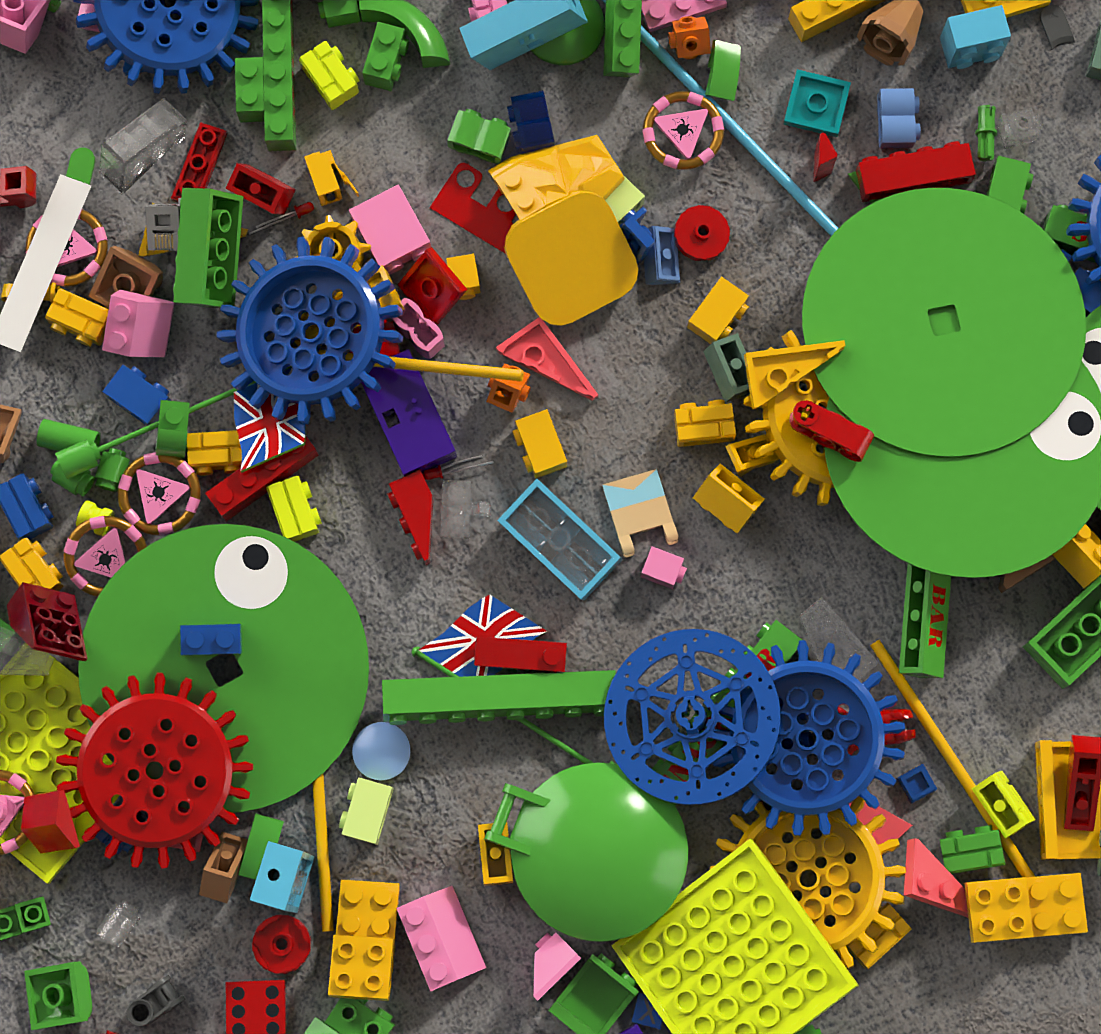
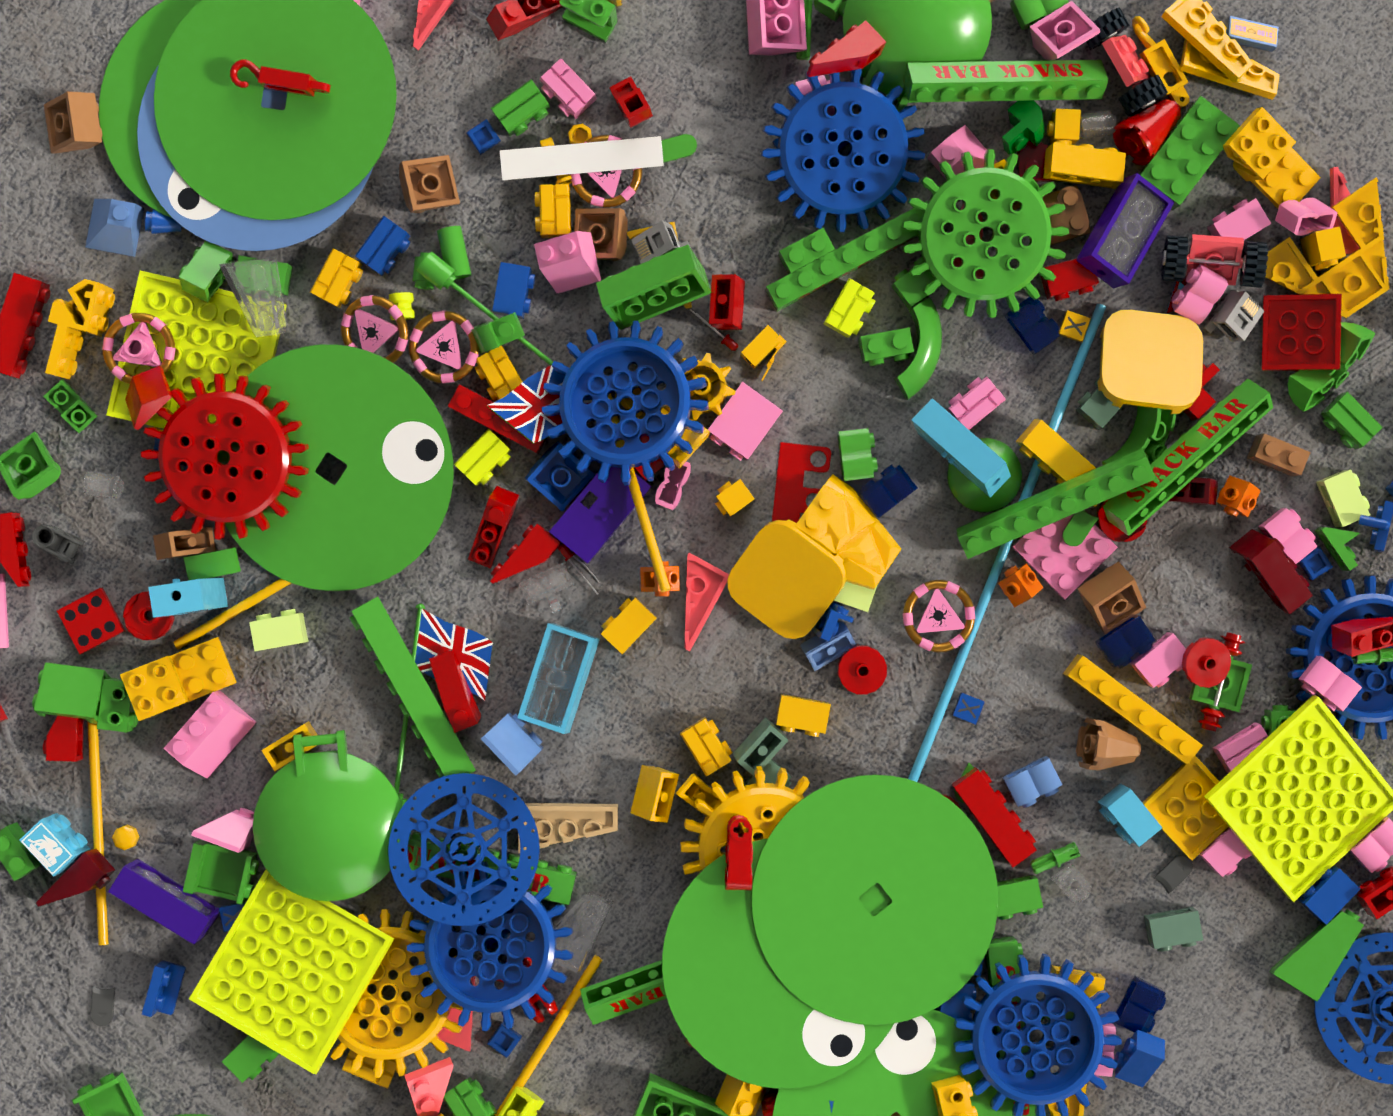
camera: 65 degrees right, 10 degrees up
dark red slope [7,582,88,662] -> none
bright green brick [95,448,130,492] -> none
clear wedge [99,98,187,195] -> none
red tile [171,122,228,203] -> none
blue brick [180,624,242,655] -> none
light blue dish [352,722,410,780] -> none
red tile [397,247,468,325] -> none
tan flag [602,469,678,558] -> none
bright pink brick [641,546,687,589] -> none
bright green slope [705,40,741,101] -> none
yellow wing [744,340,845,410] -> none
teal plate [783,69,851,137] -> none
red slope [813,132,838,182] -> none
none -> red slope [468,486,519,569]
none -> medium blue slope [481,712,544,776]
none -> tan wing [518,803,618,854]
none -> blue slope [525,441,596,512]
none -> yellow tile [568,123,592,144]
none -> blue tile [952,692,985,725]

